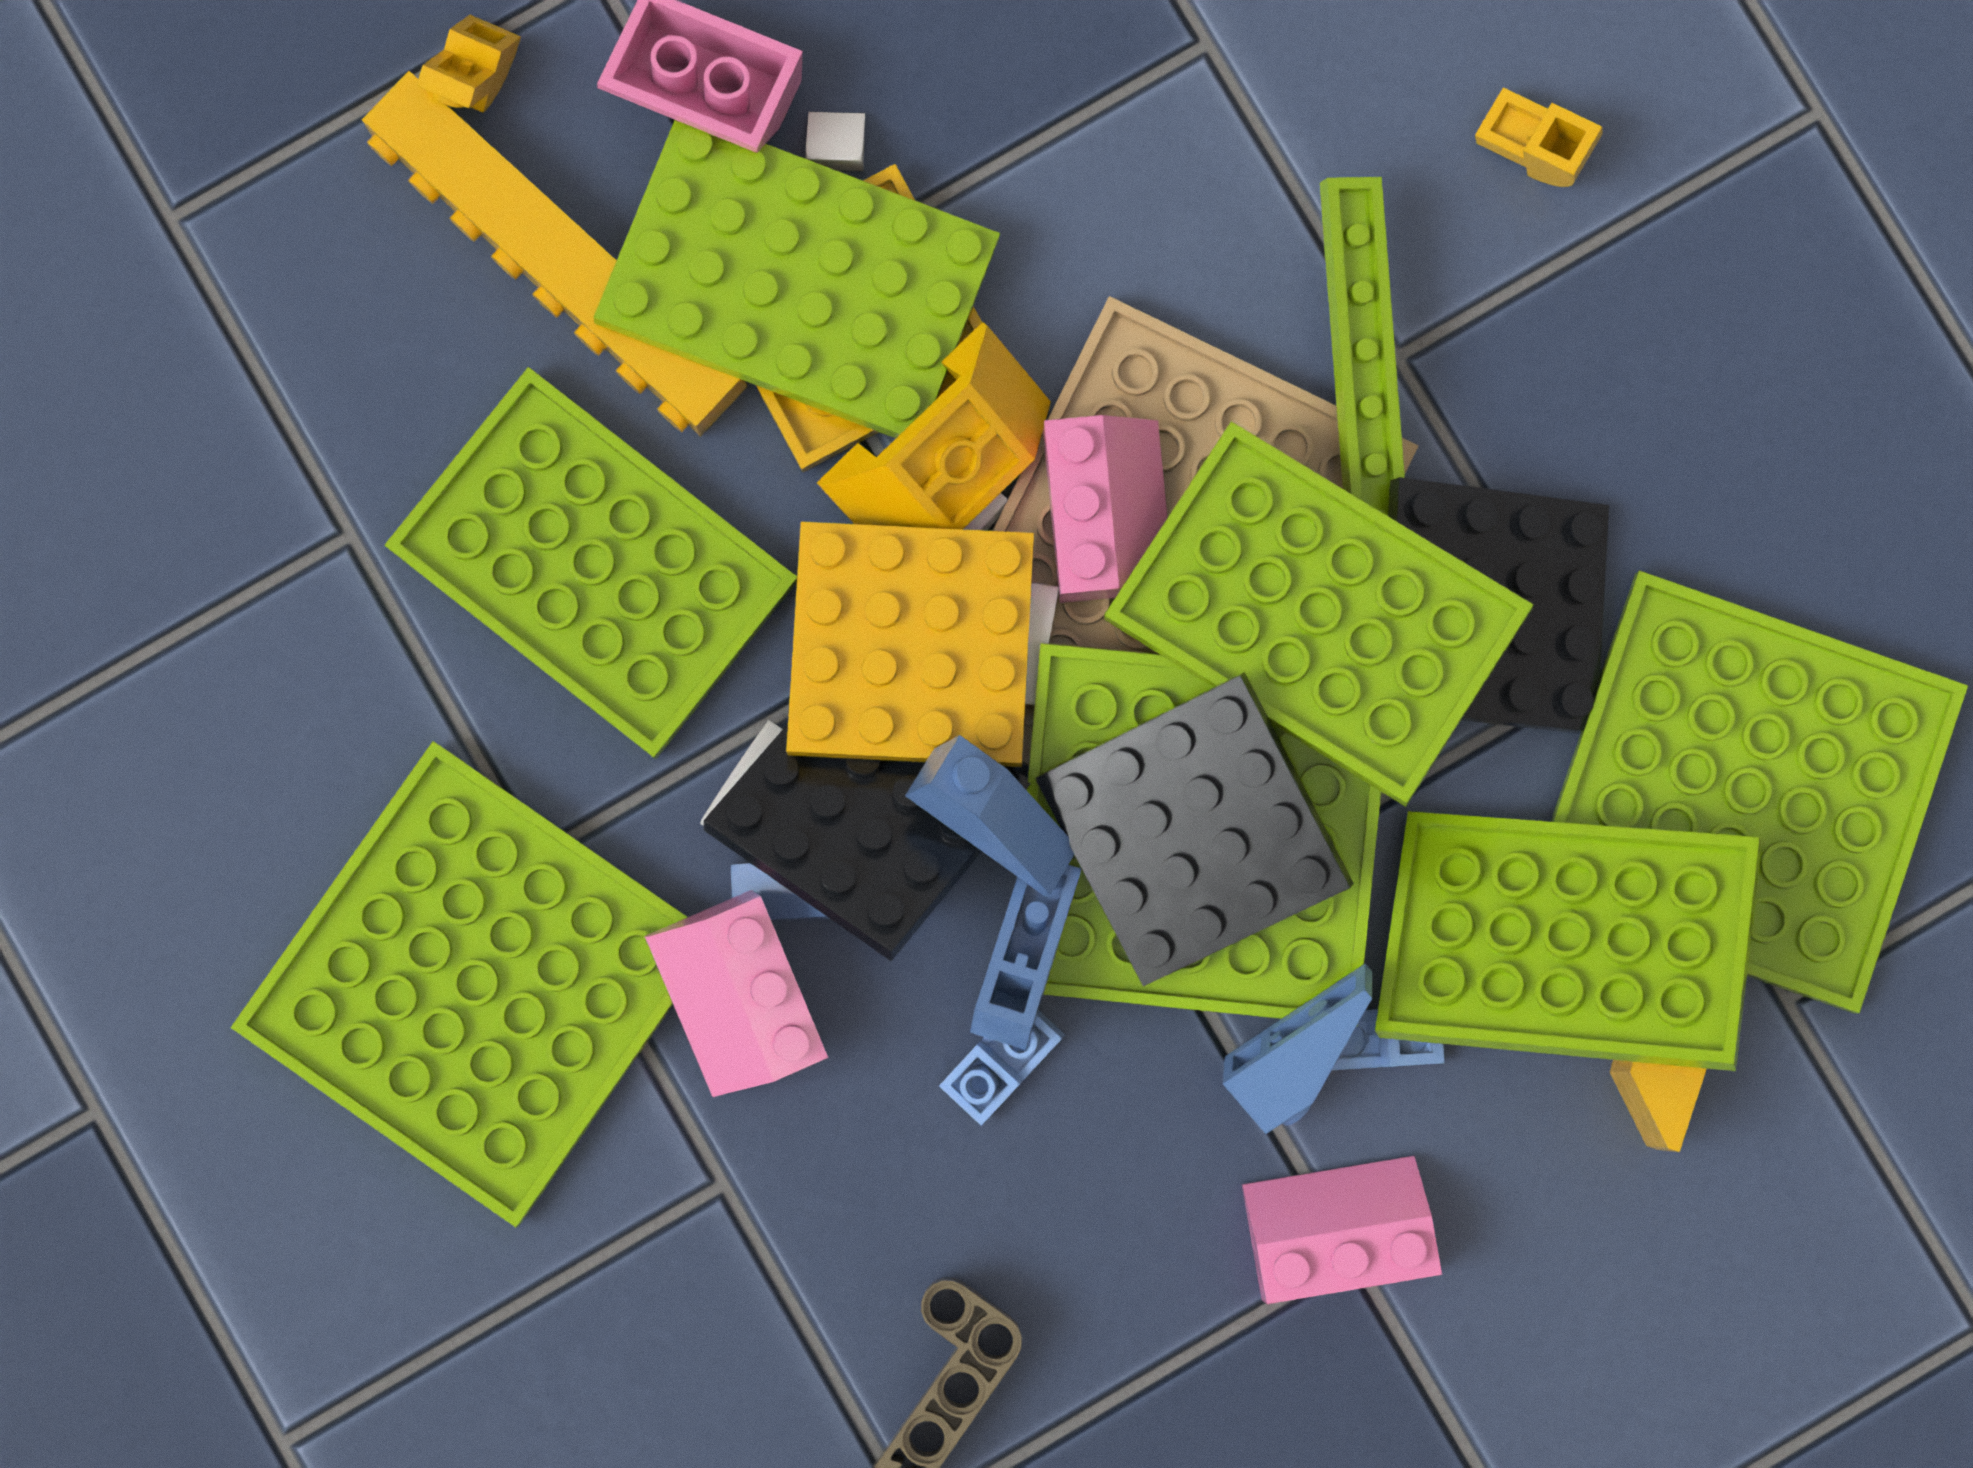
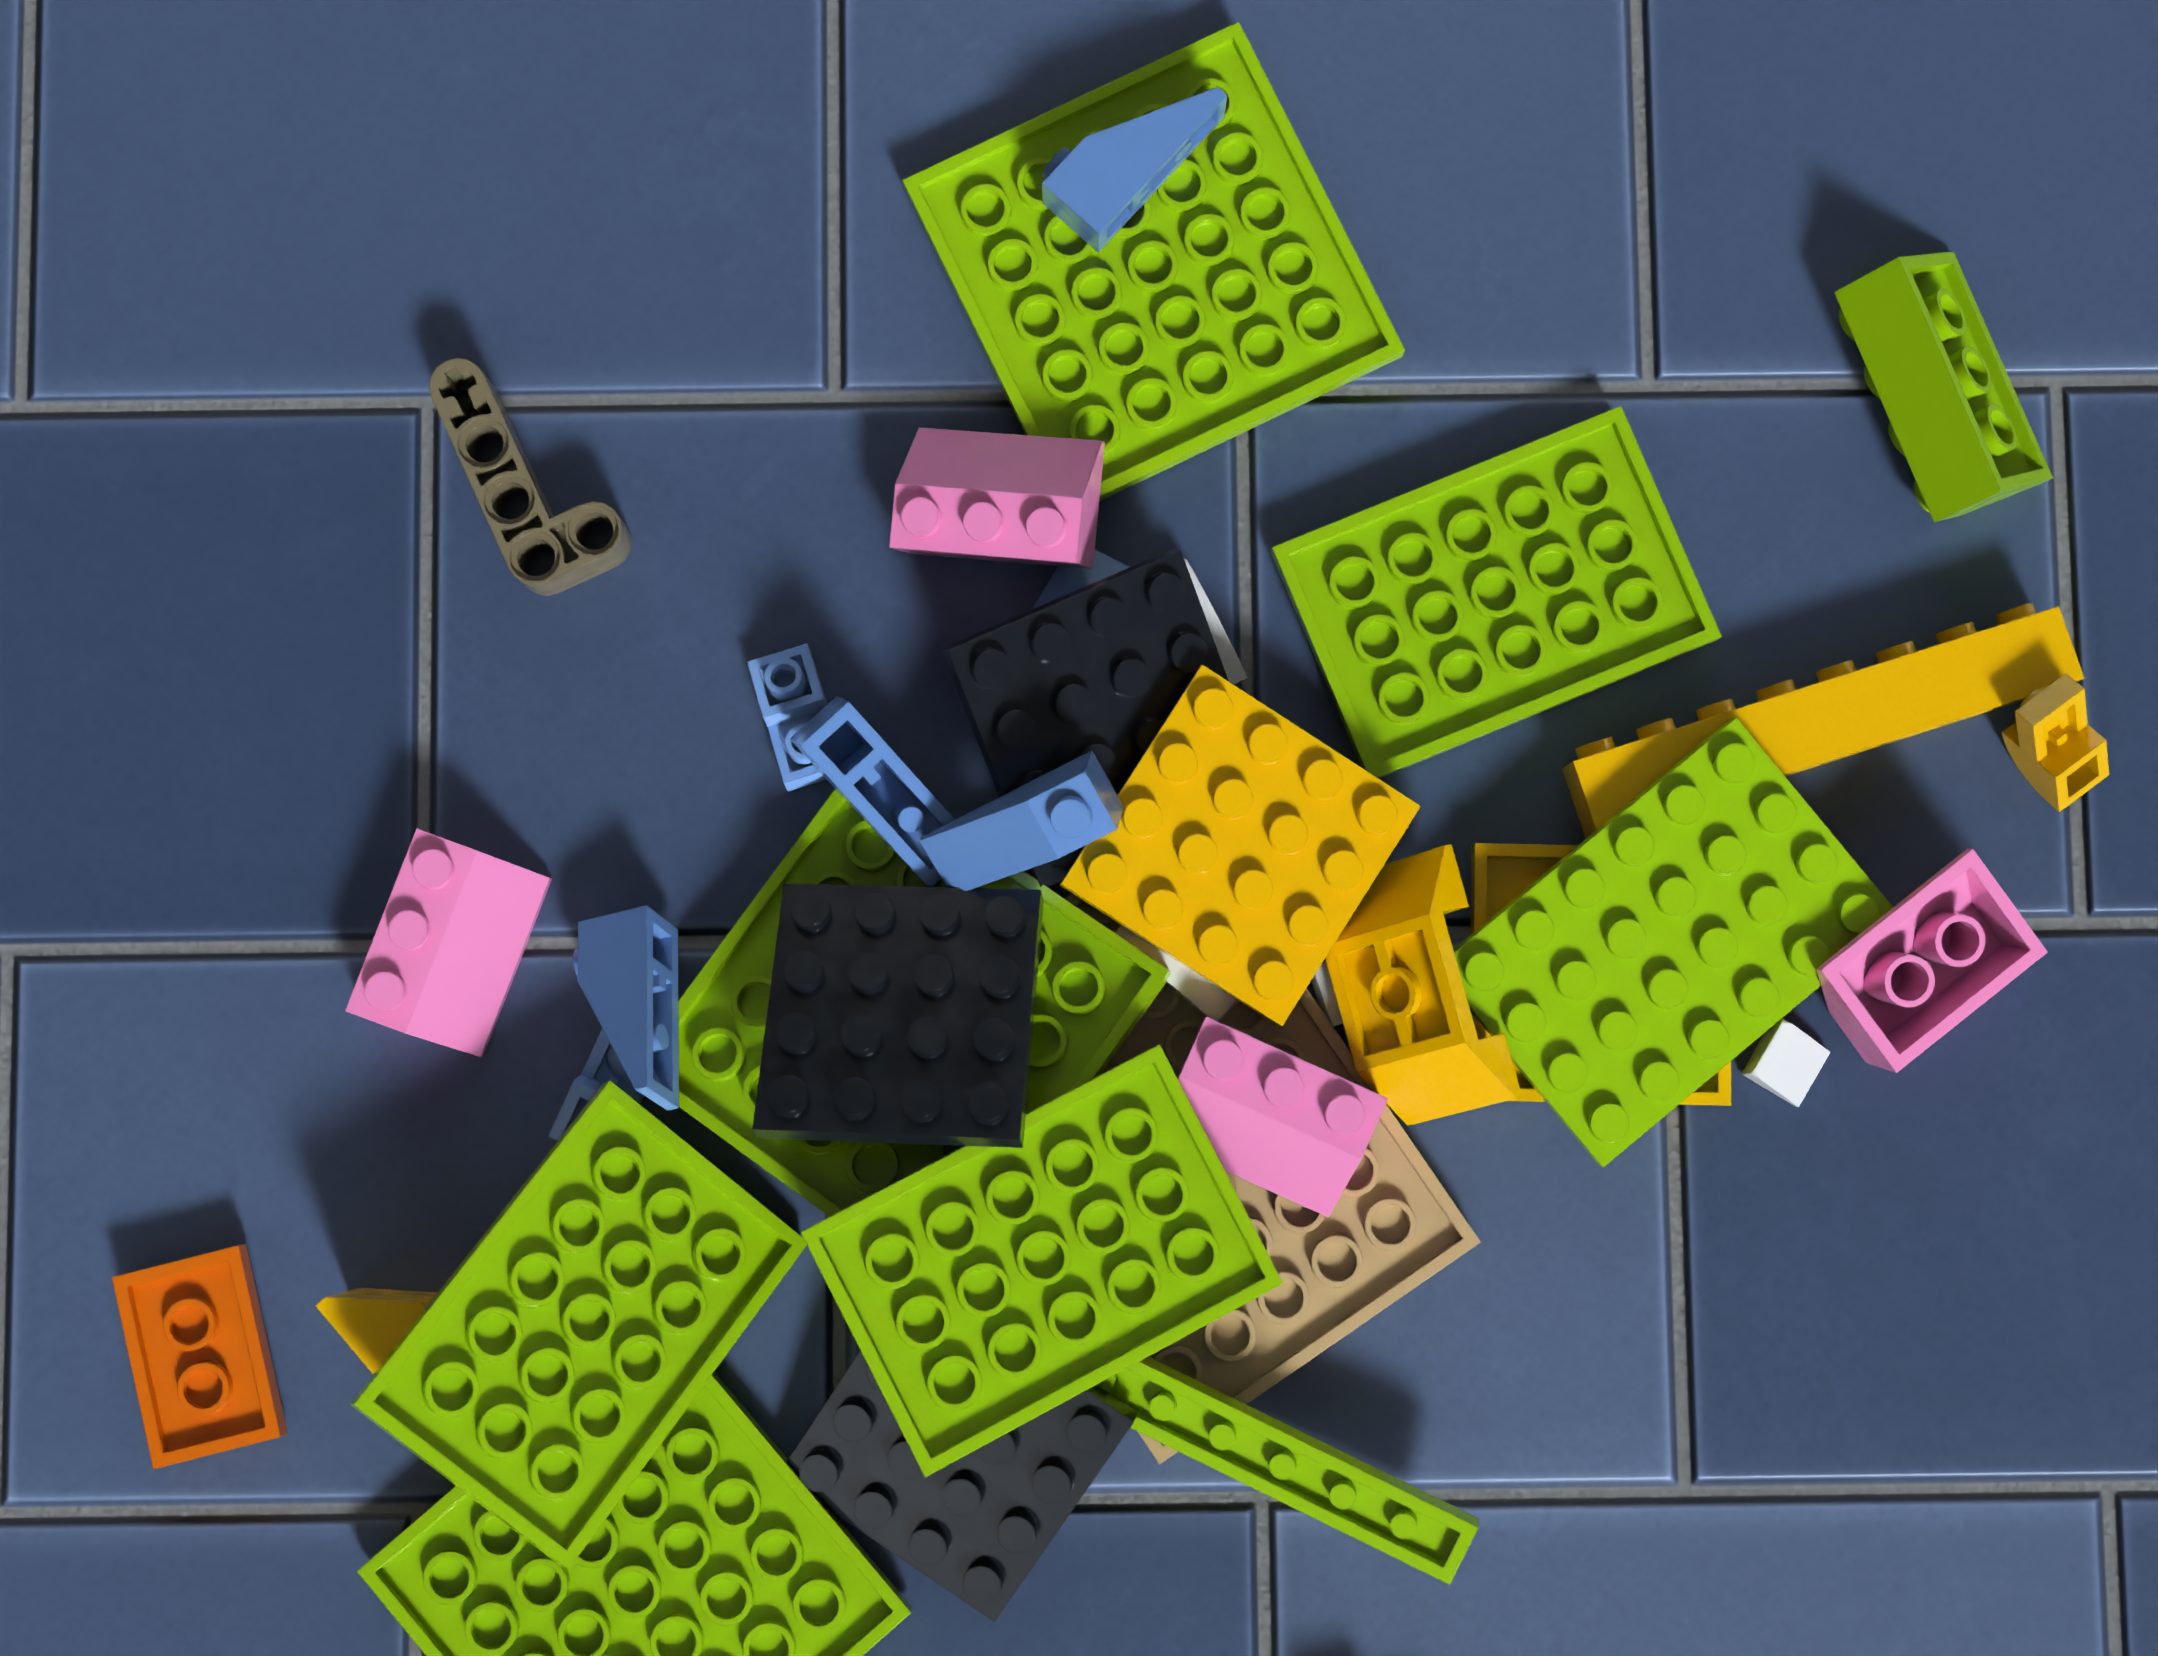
camera: 120 degrees right, 0 degrees up
none -> orange plate [112,1244,288,1469]
none -> medium blue slope [1042,87,1227,253]
none -> lime slope [1834,251,2053,523]

